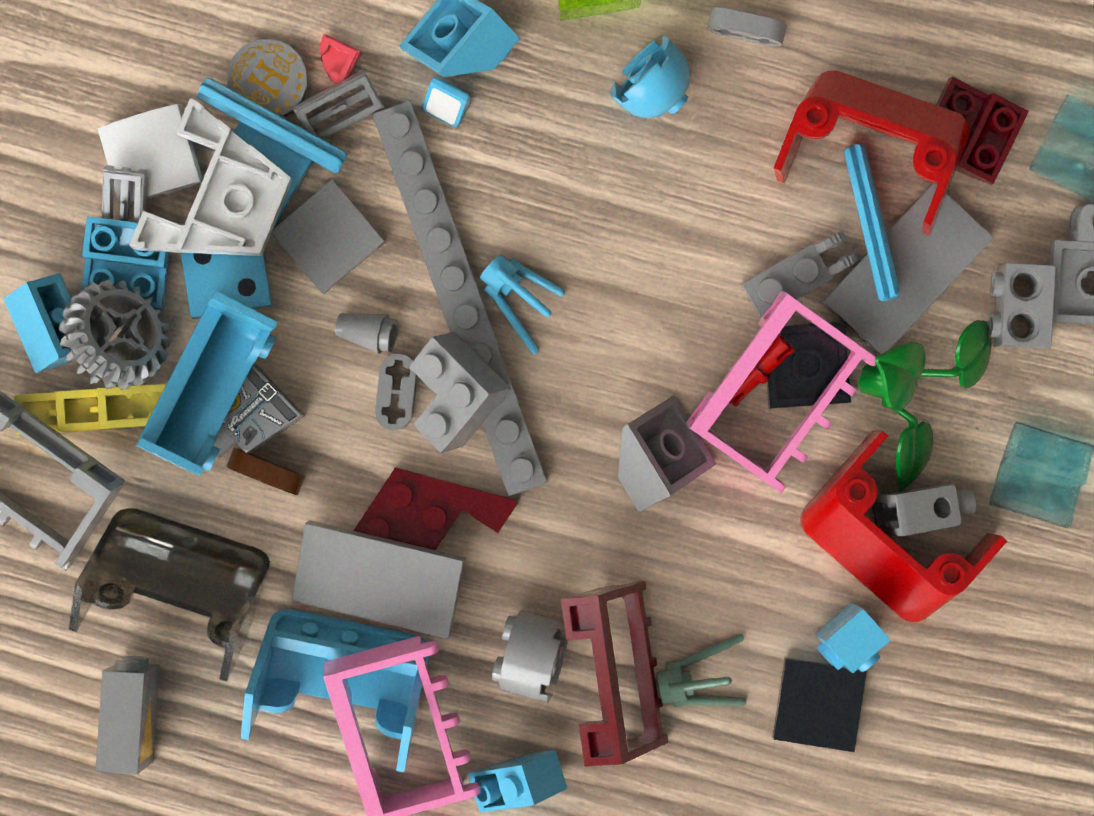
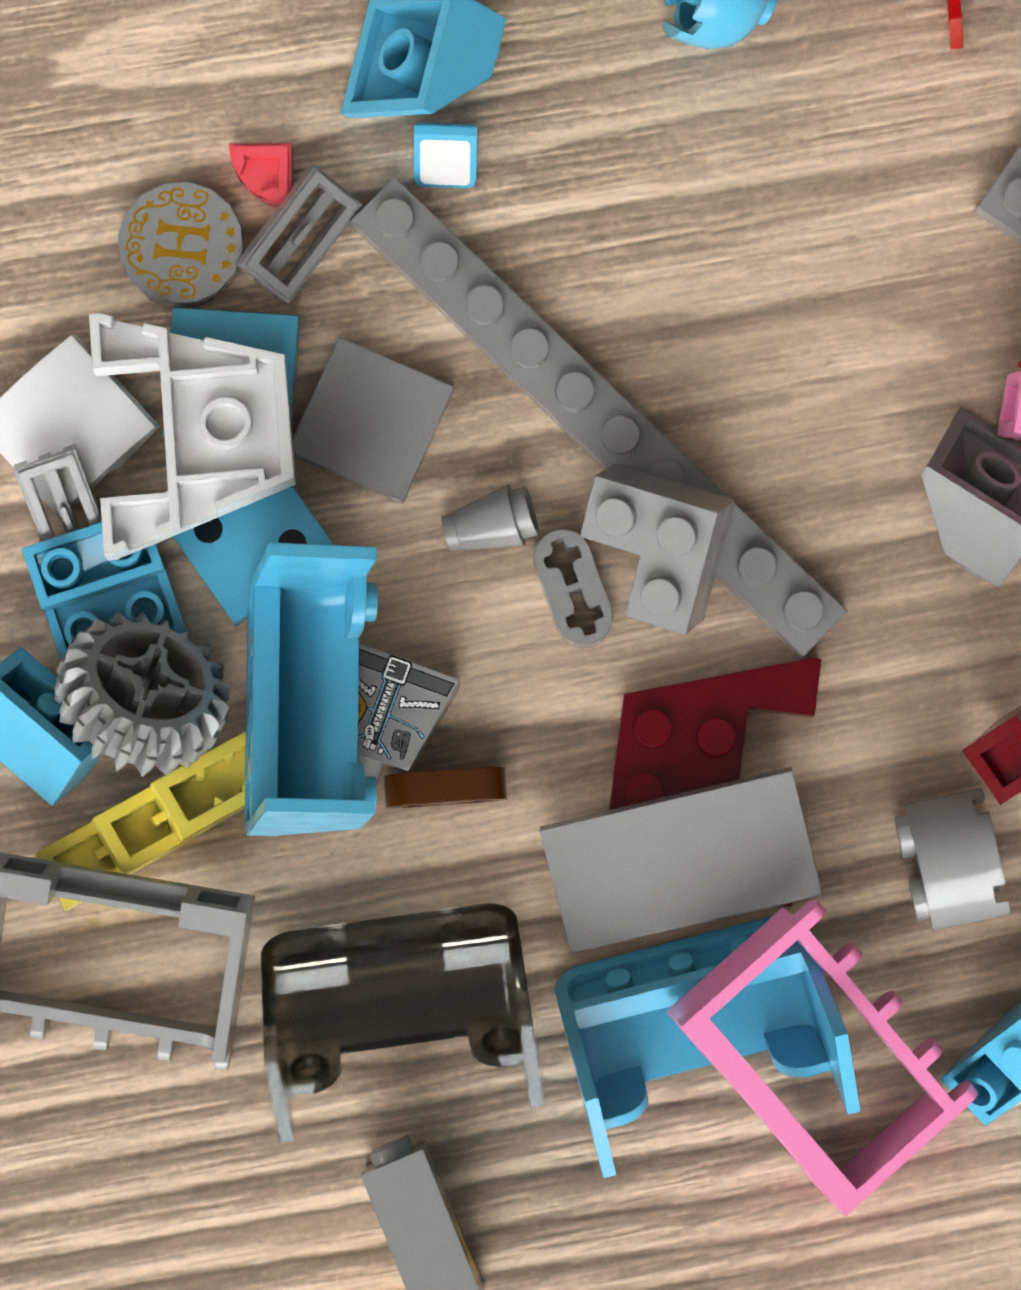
camera: 30 degrees left, 5 degrees down
medium azure axle [197,78,348,173] -> none
medium azure plant [480,254,565,354] -> none

